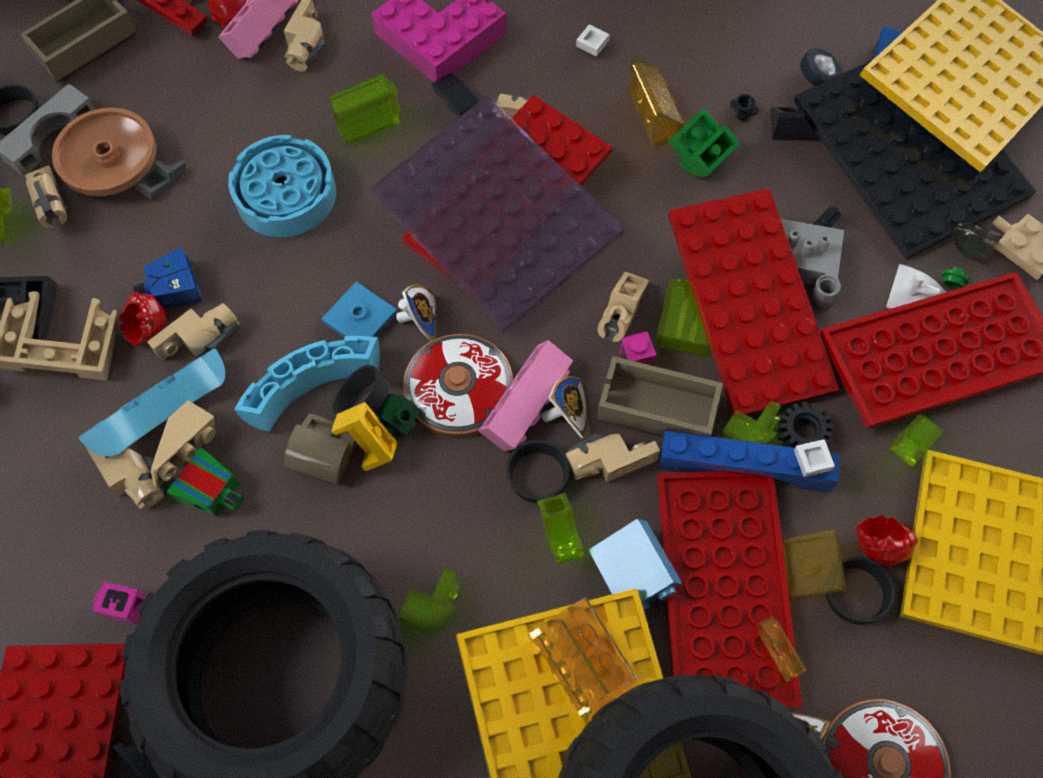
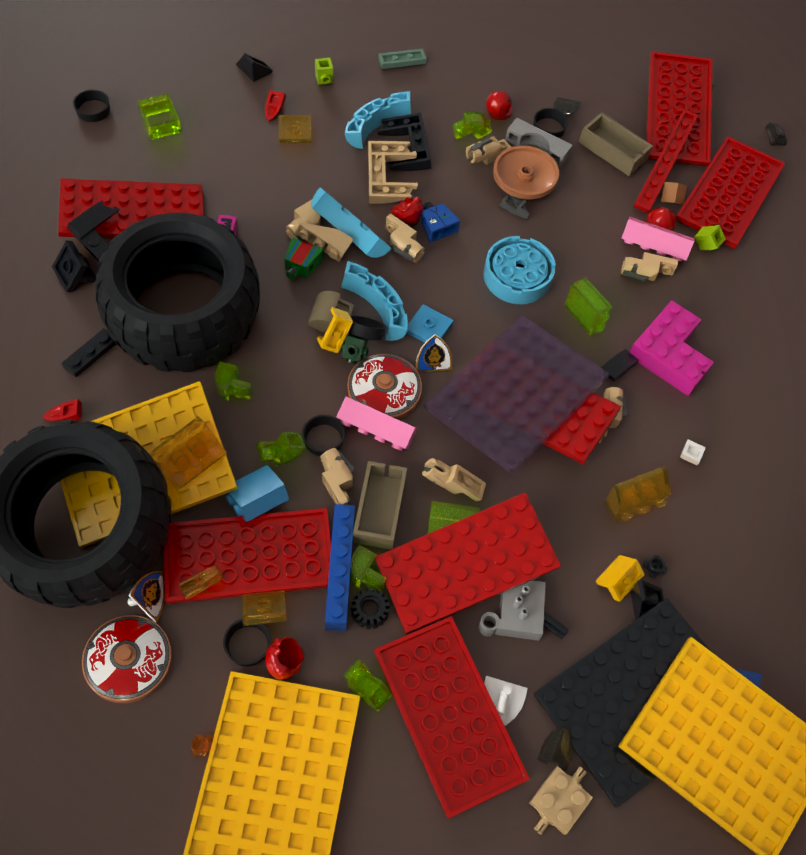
camera: 75 degrees right, 5 degrees down
shield [542,376,588,439] -> none
dark pink brick [619,331,656,366] -> none
green brick [668,108,740,177] -> none
white plate [794,439,835,477] -> none
black wheel [800,48,843,86] -> none
green plate [942,267,970,289] -> none
none -> clear orange plate [190,734,213,758]
none -> yellow panel [596,555,645,602]

